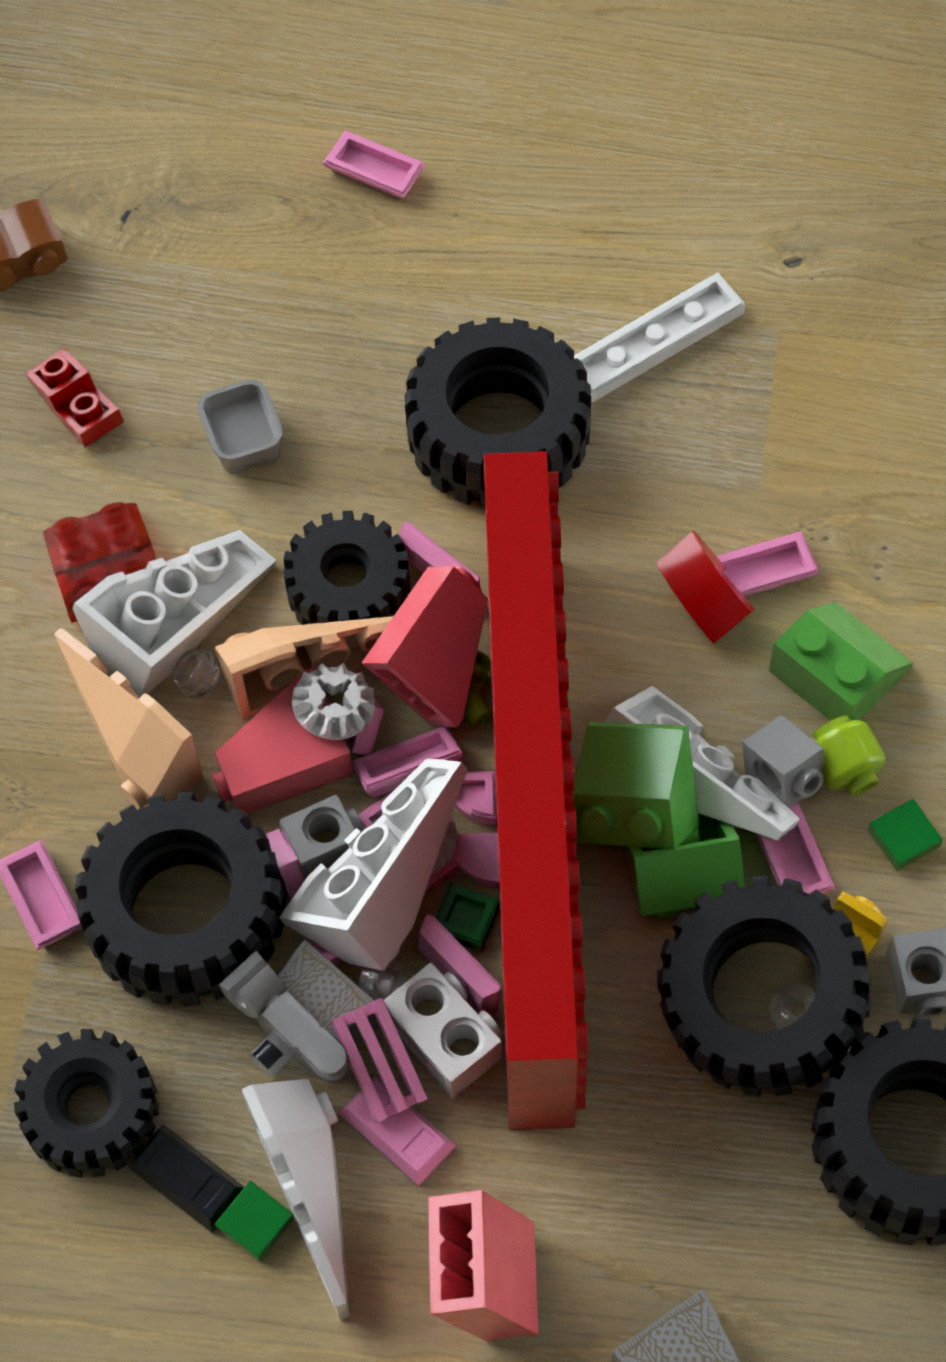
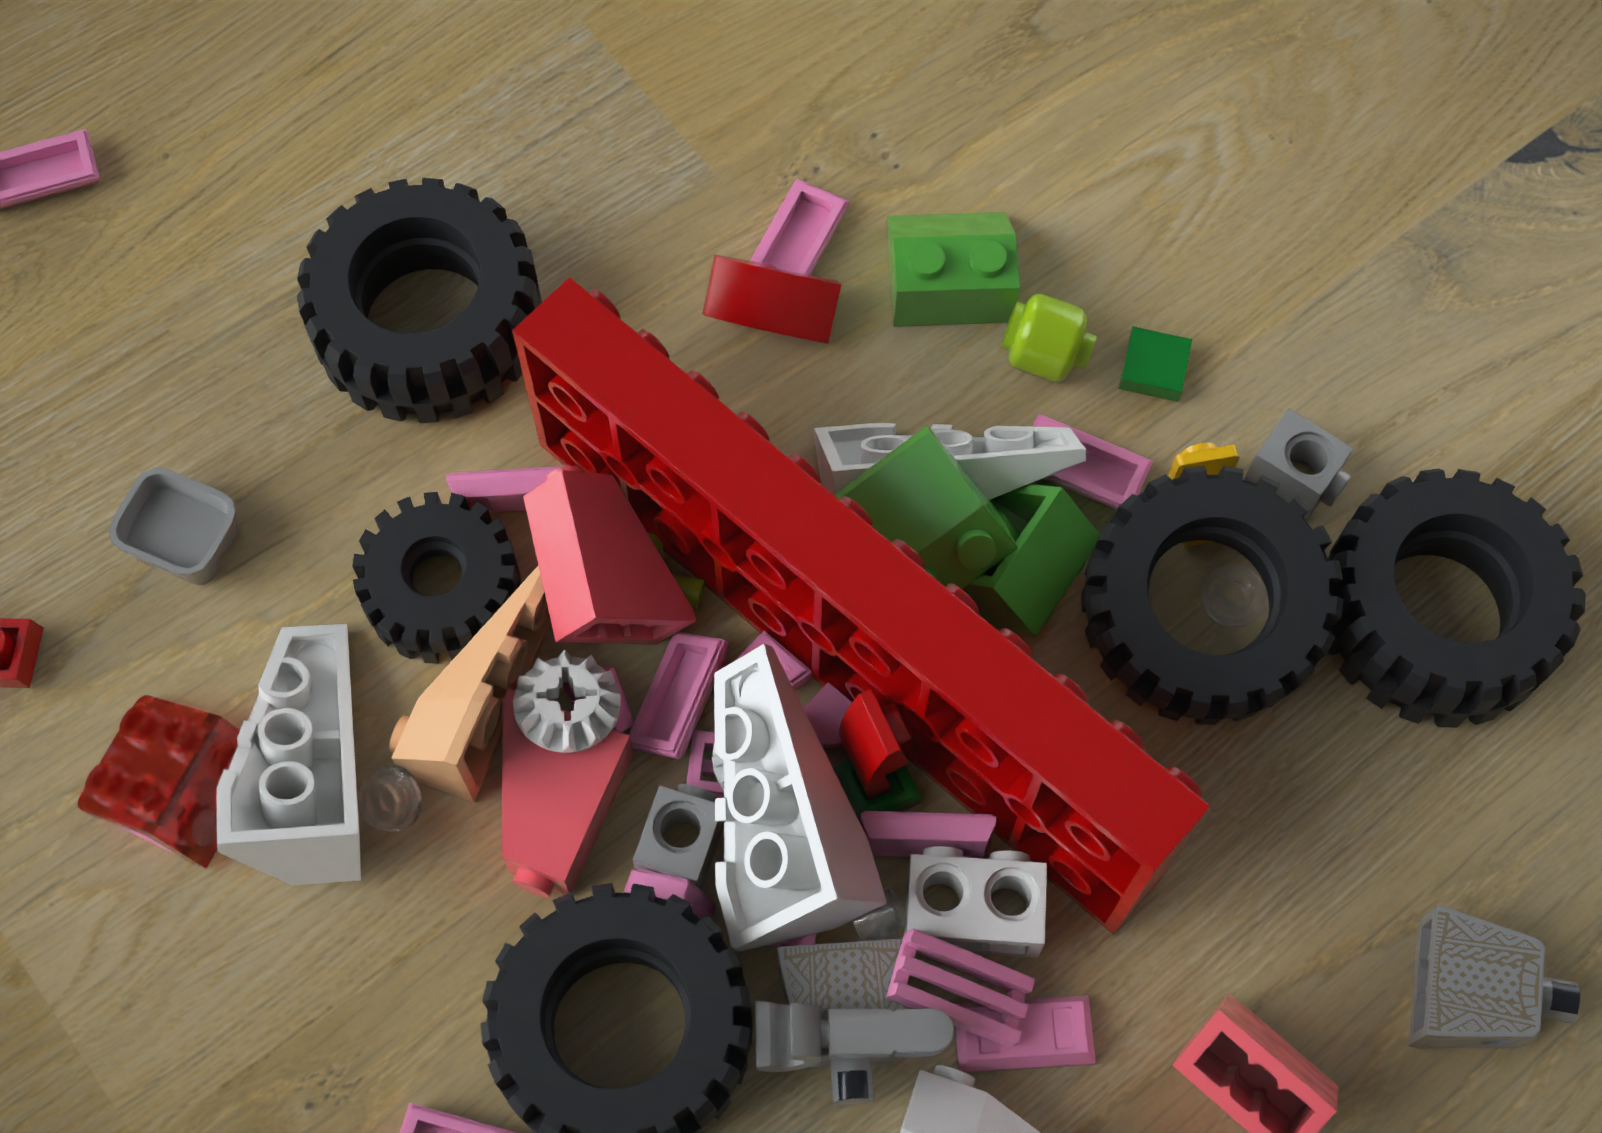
camera: 50 degrees left, 5 degrees up
light nougat wedge [54,628,204,810] -> none
white tile [574,272,746,403] -> none
light grey brick [742,715,825,808] -> none
none -> red slope [839,688,912,800]

